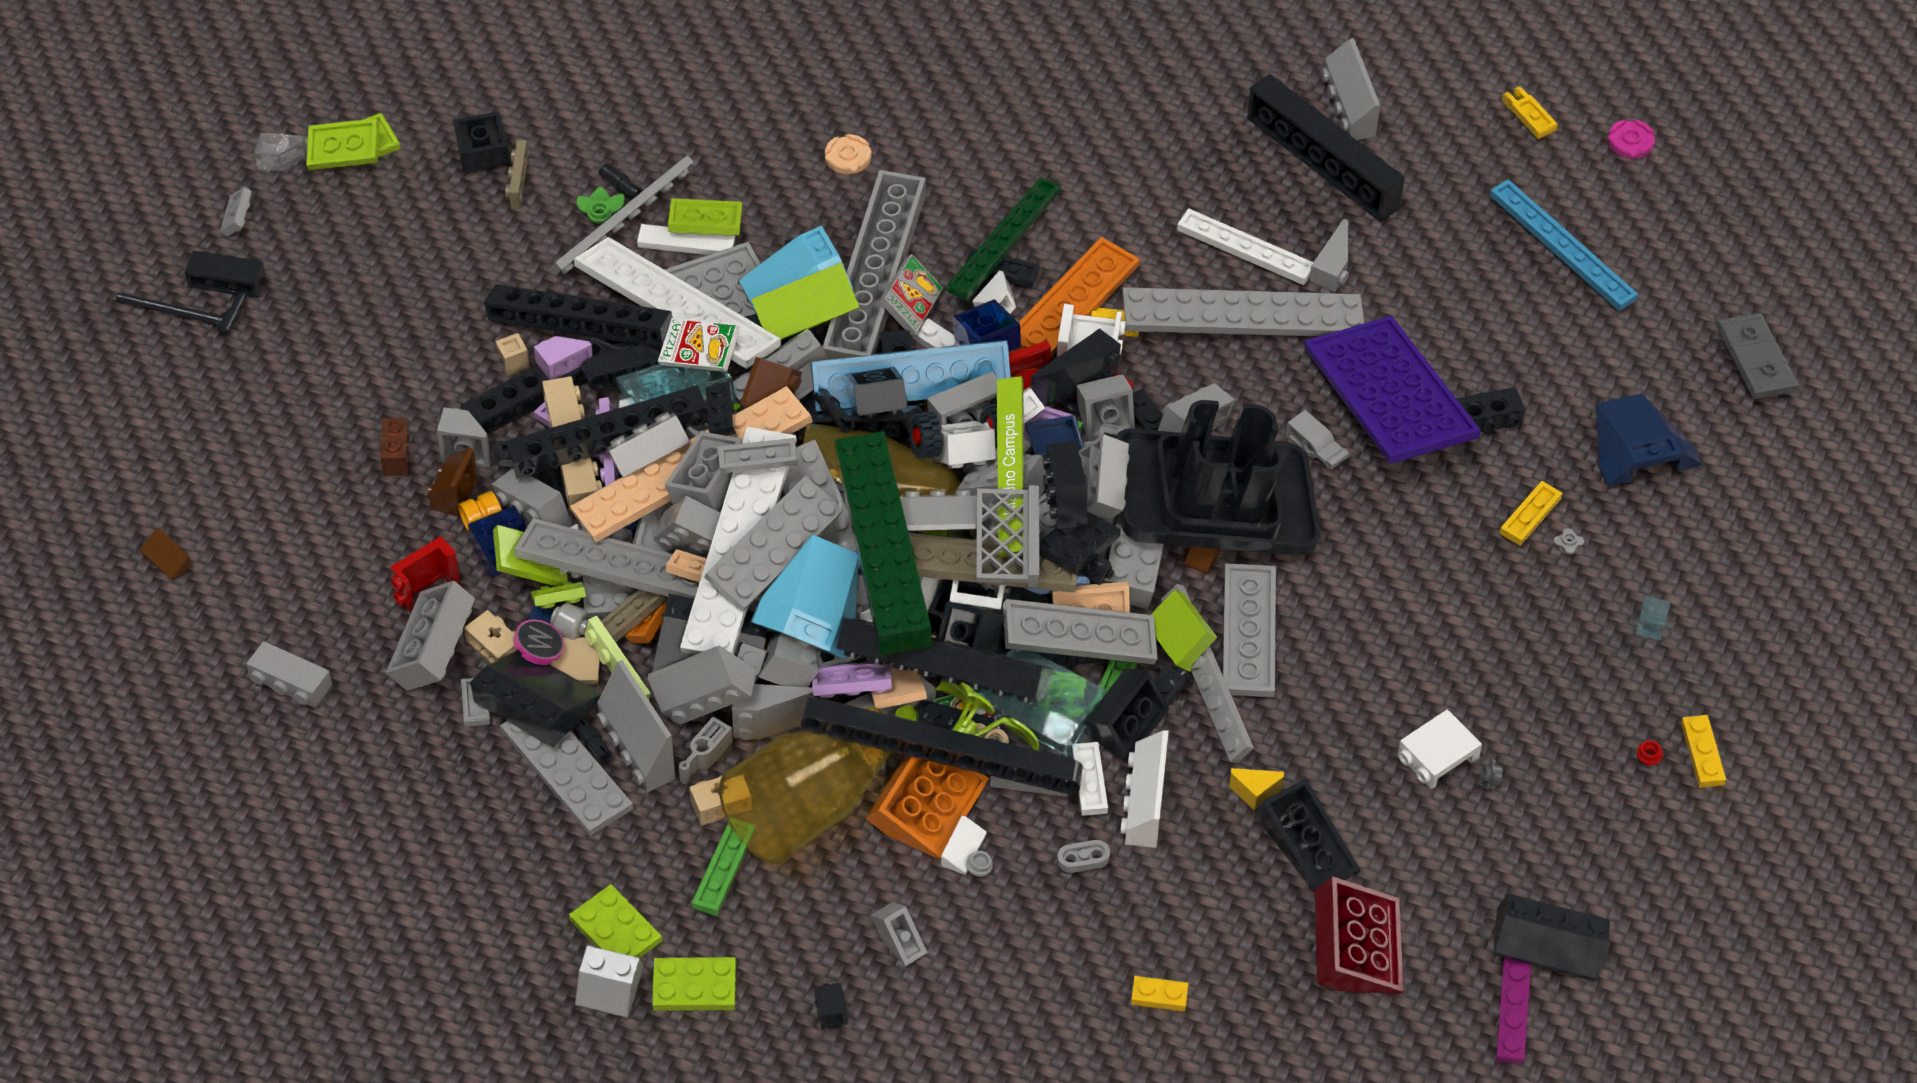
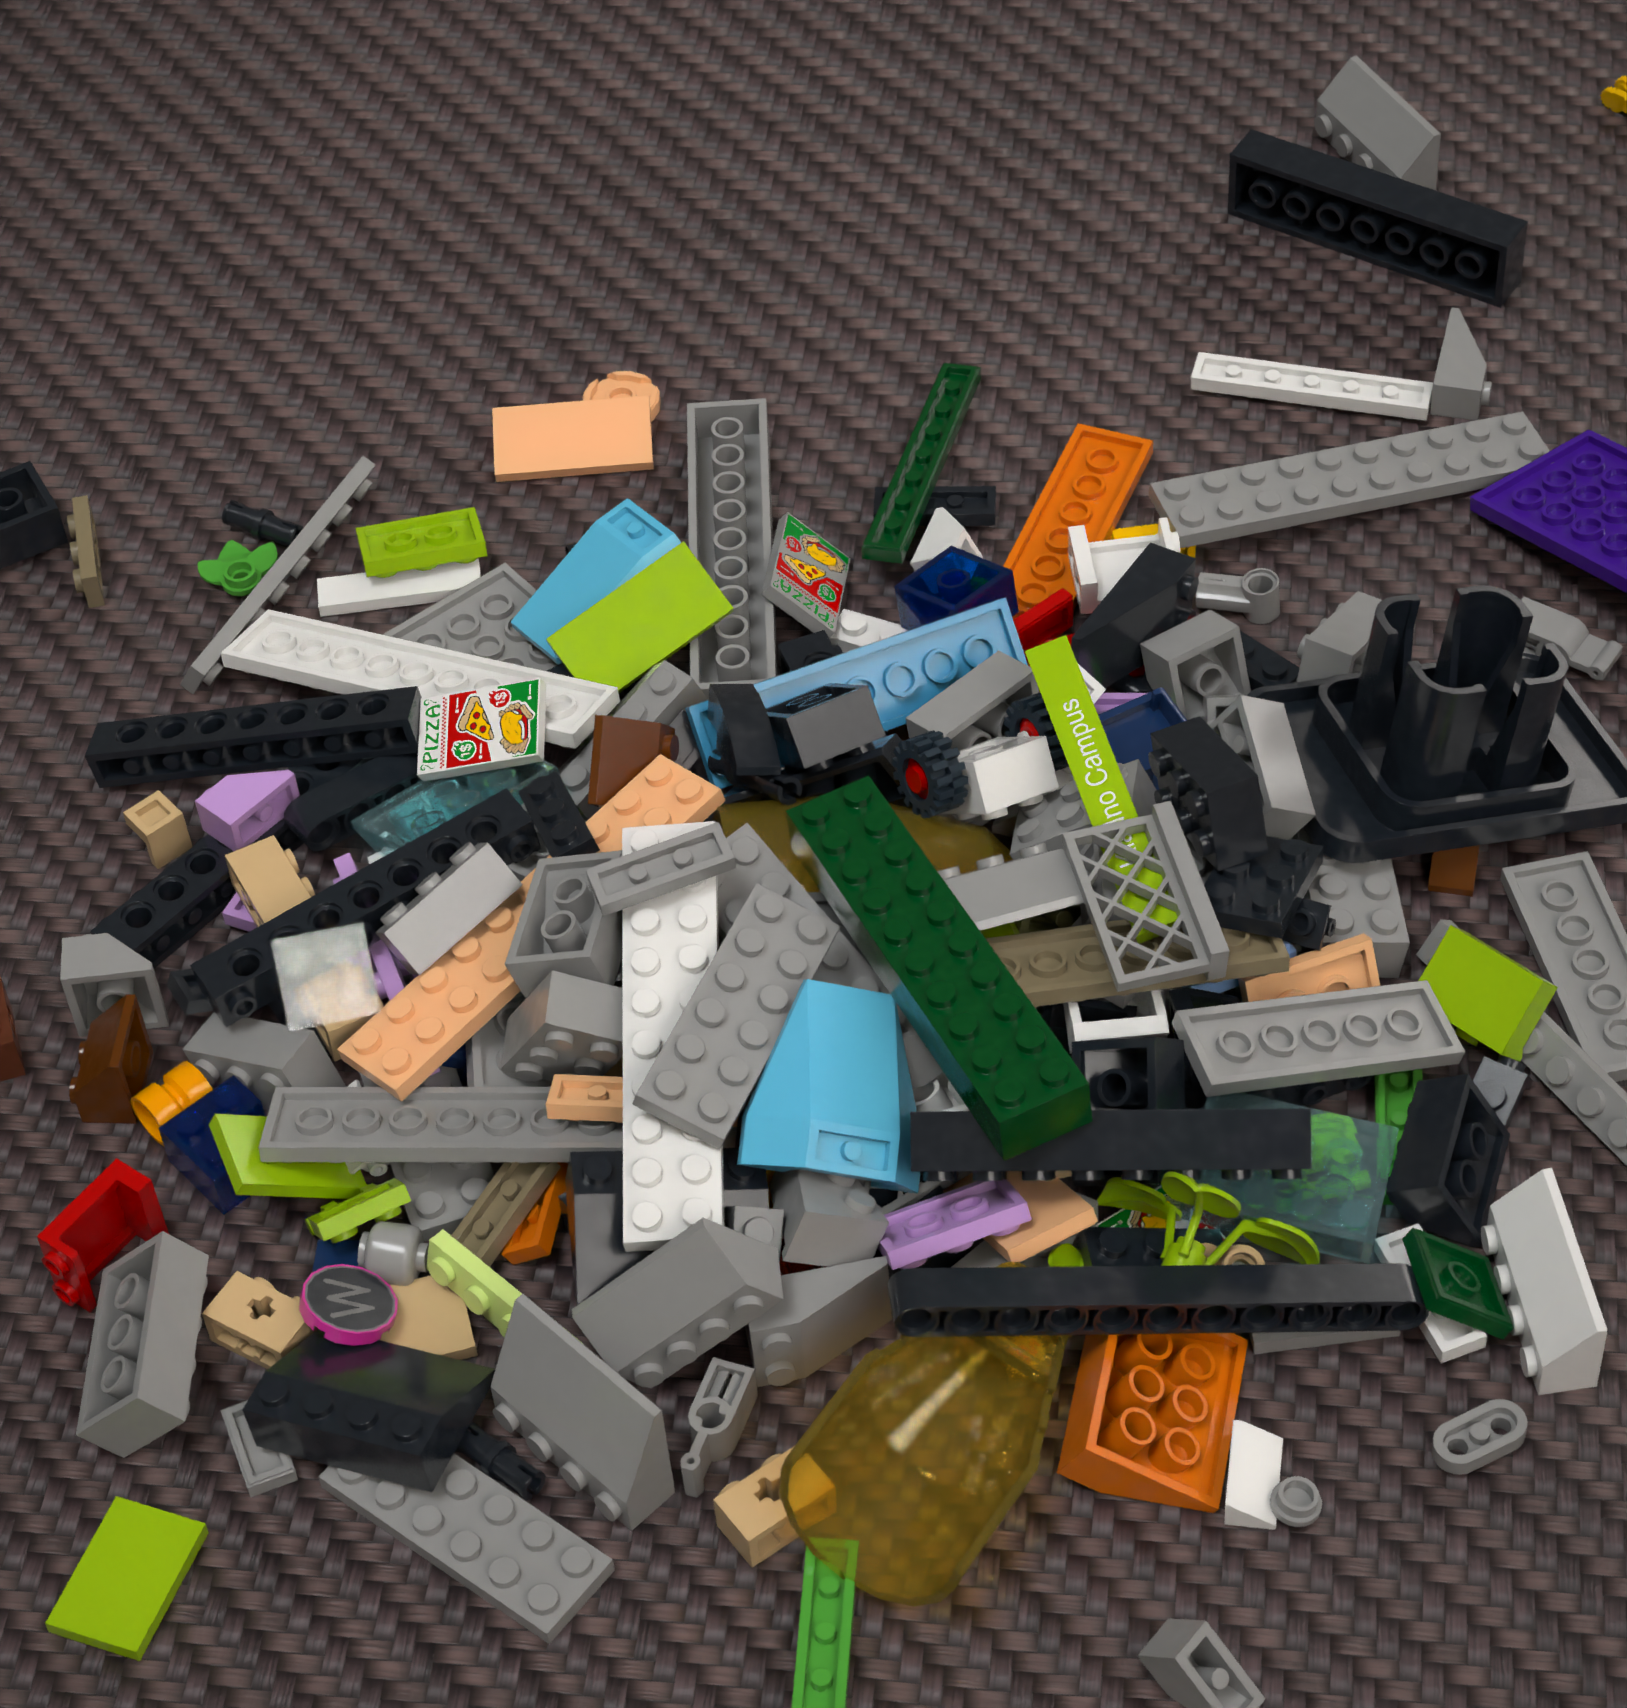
camera: 10 degrees left, 5 degrees down
none -> lime tile [45,1496,209,1661]
none -> clear plate [270,922,381,1032]
none -> light nougat tile [492,395,654,482]
none -> black slope [707,684,781,776]
none -> light grey piece [1195,568,1280,624]
none -> dark green tile [1402,1228,1514,1339]

